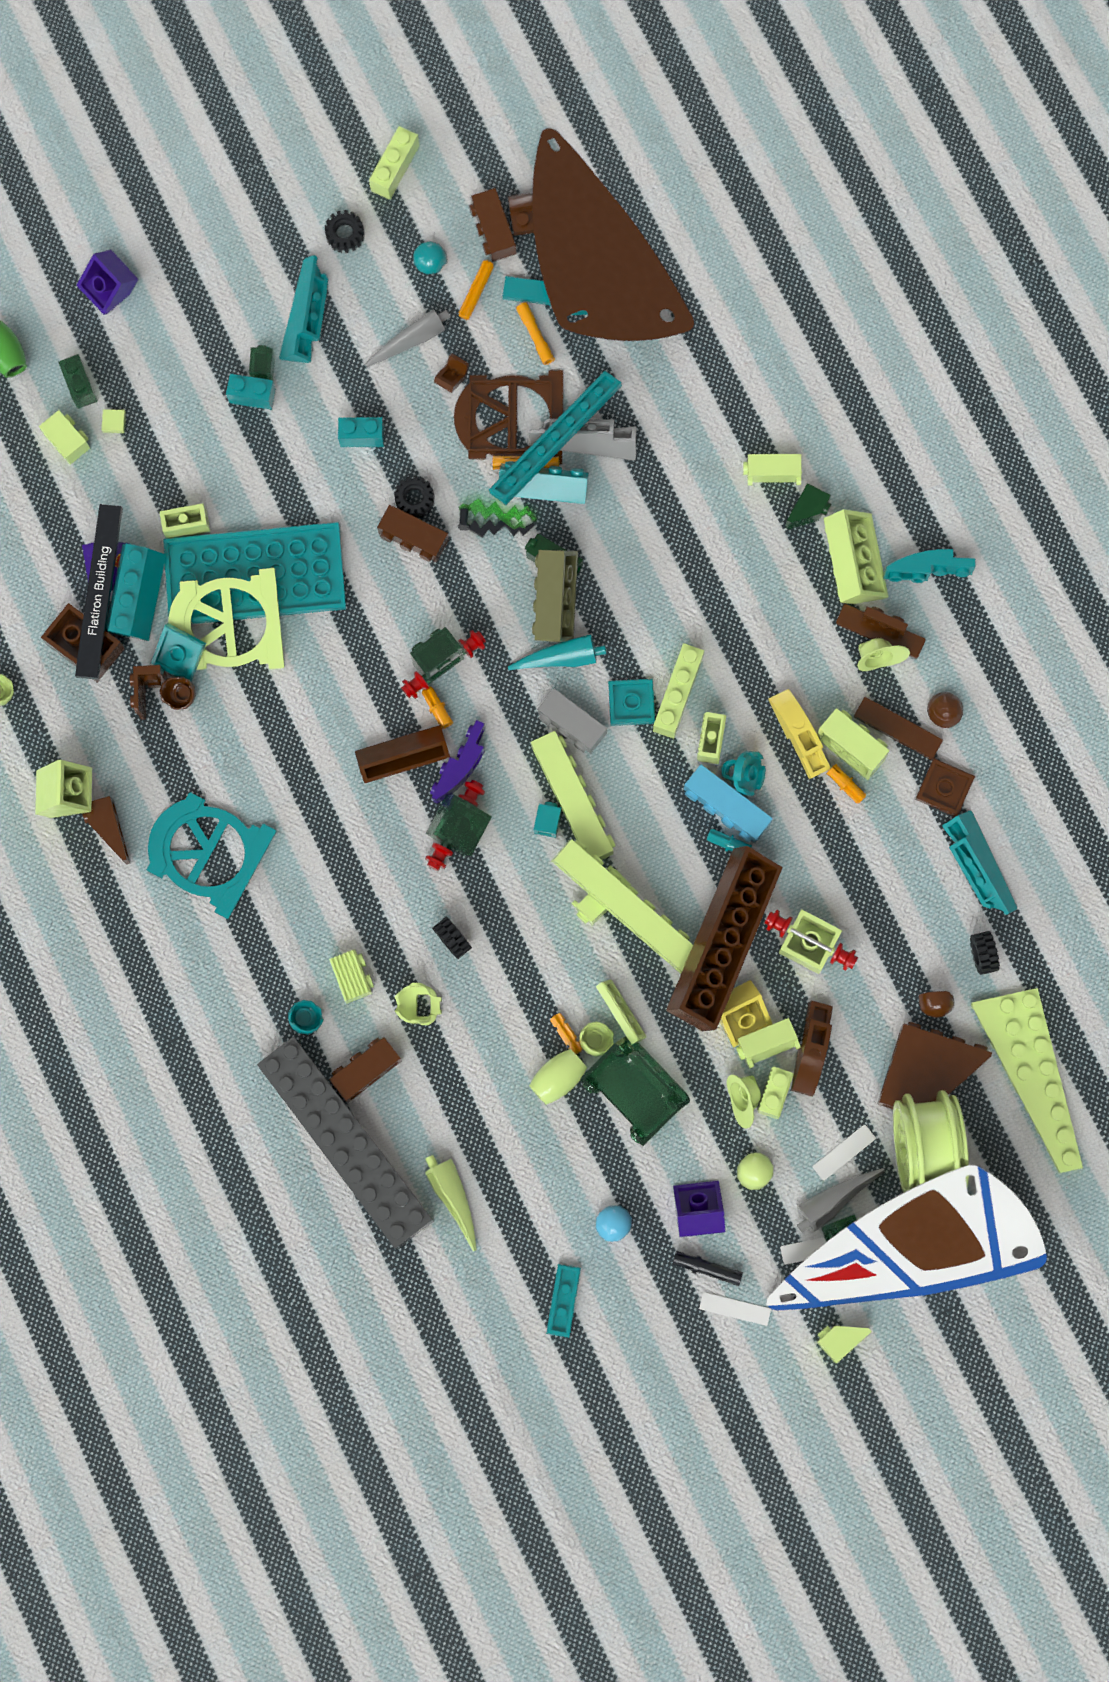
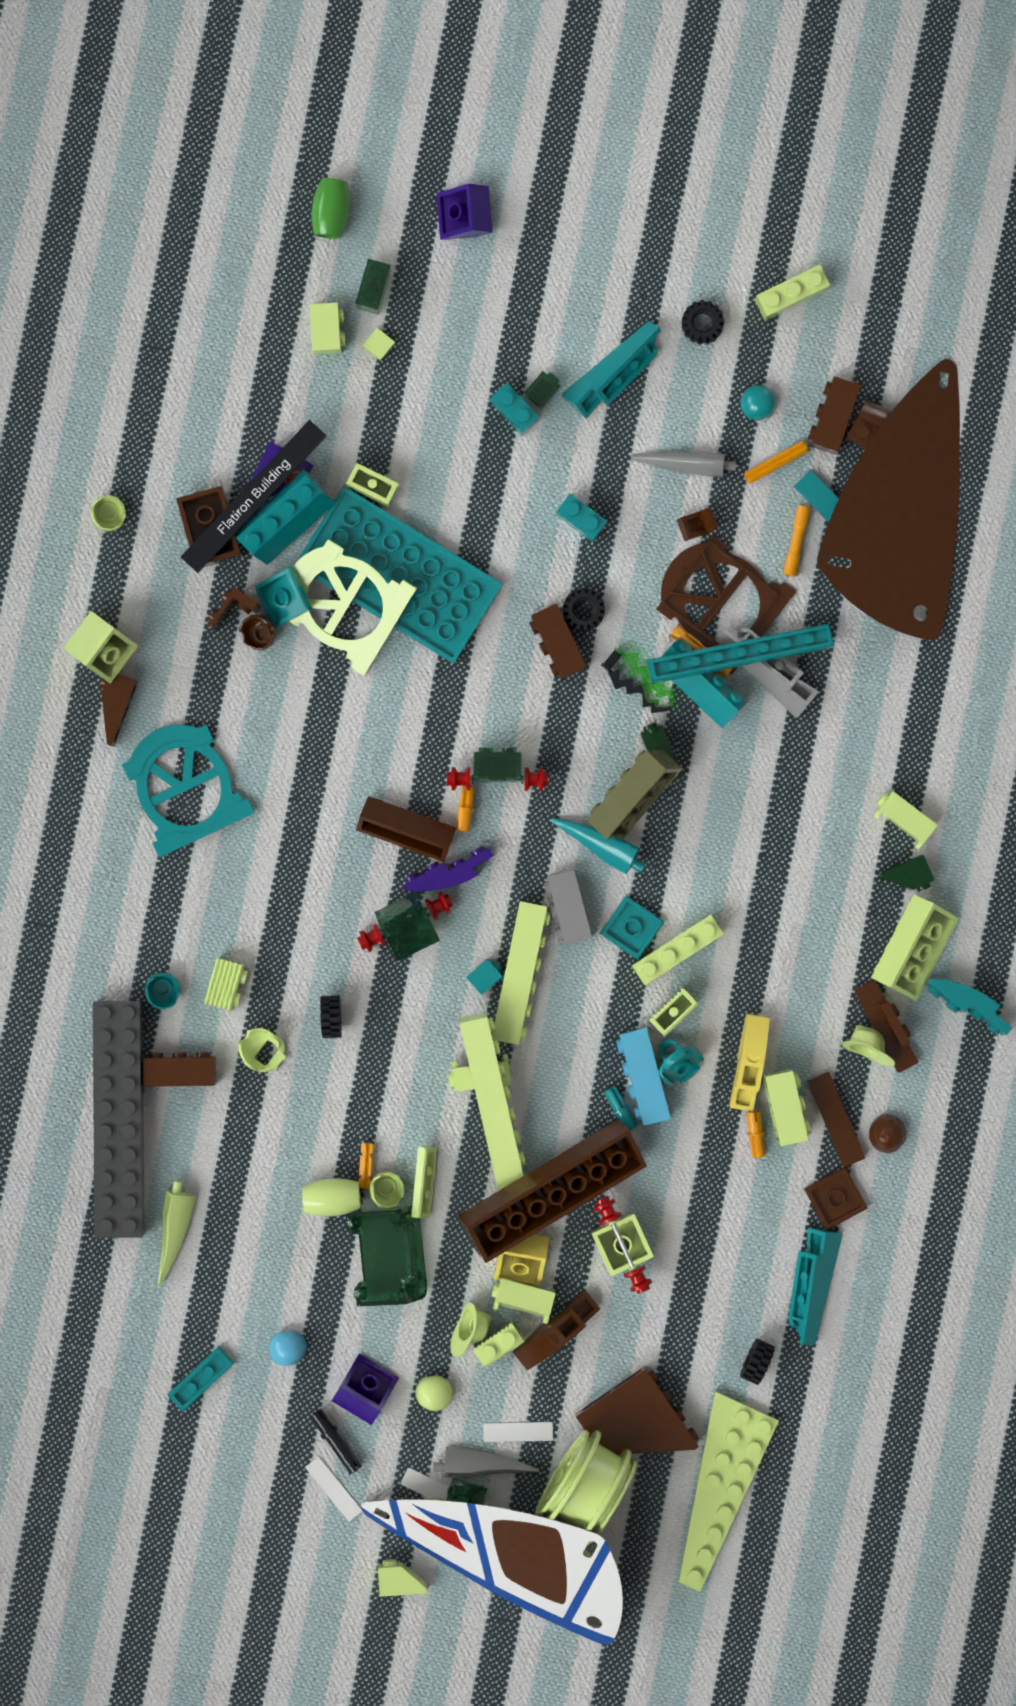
camera: 30 degrees right, 10 degrees up
reddish brown hair [918,991,955,1018] -> none

